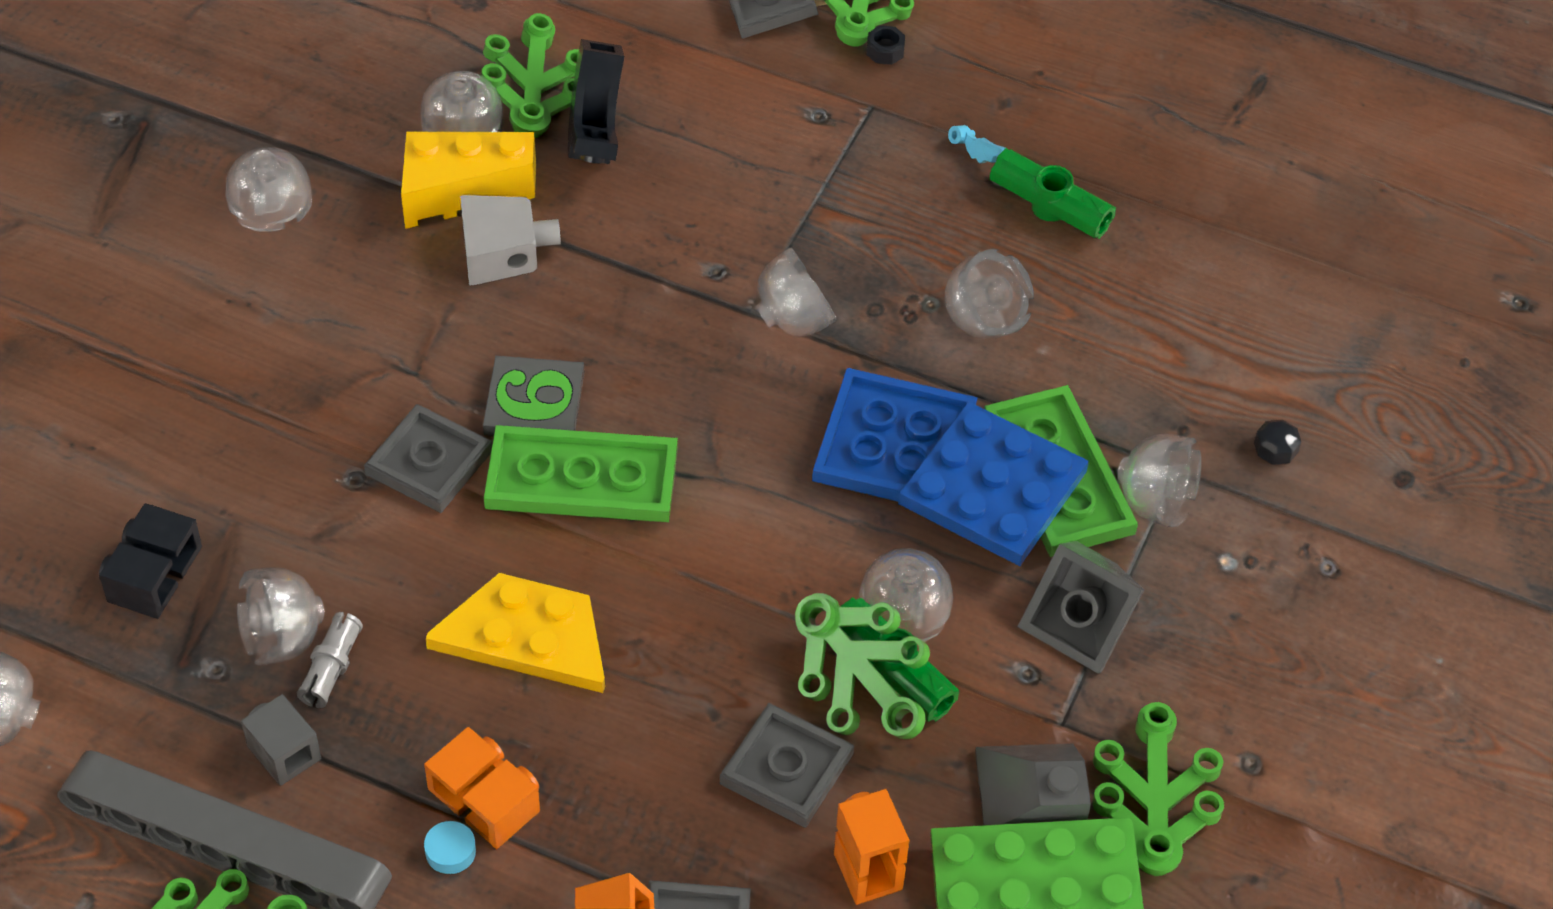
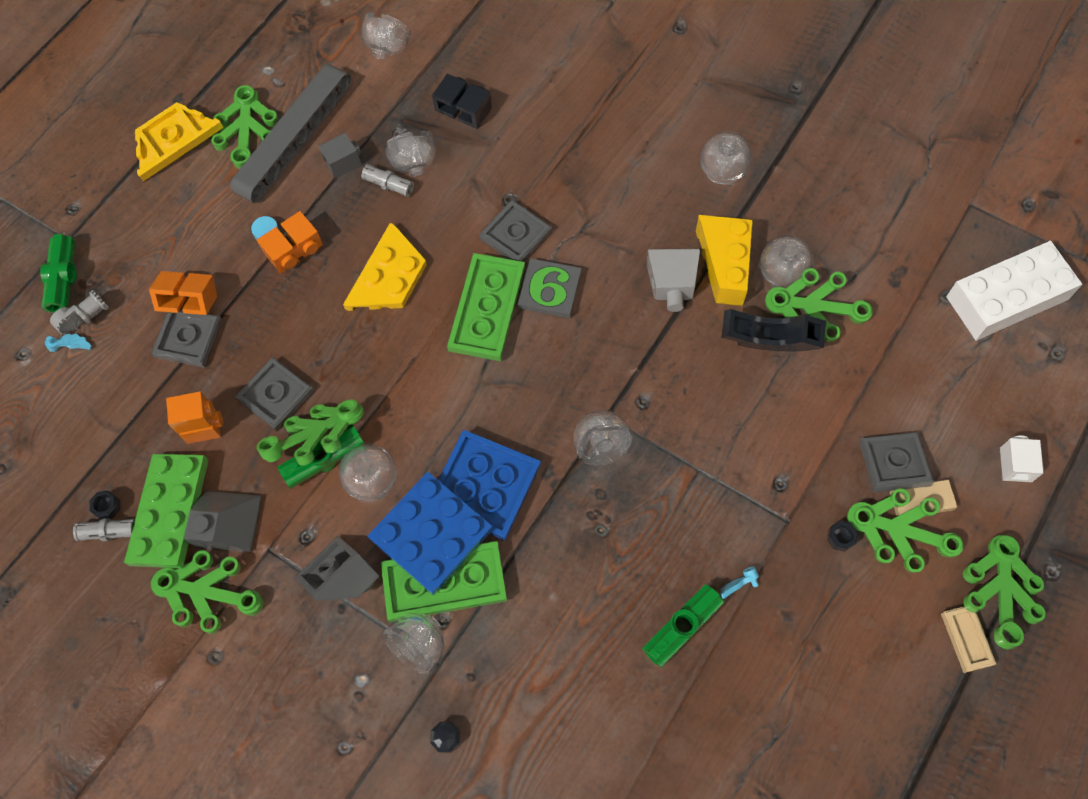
camera: 105 degrees right, 15 degrees up
clear cylinder [945,249,1034,339] -> none

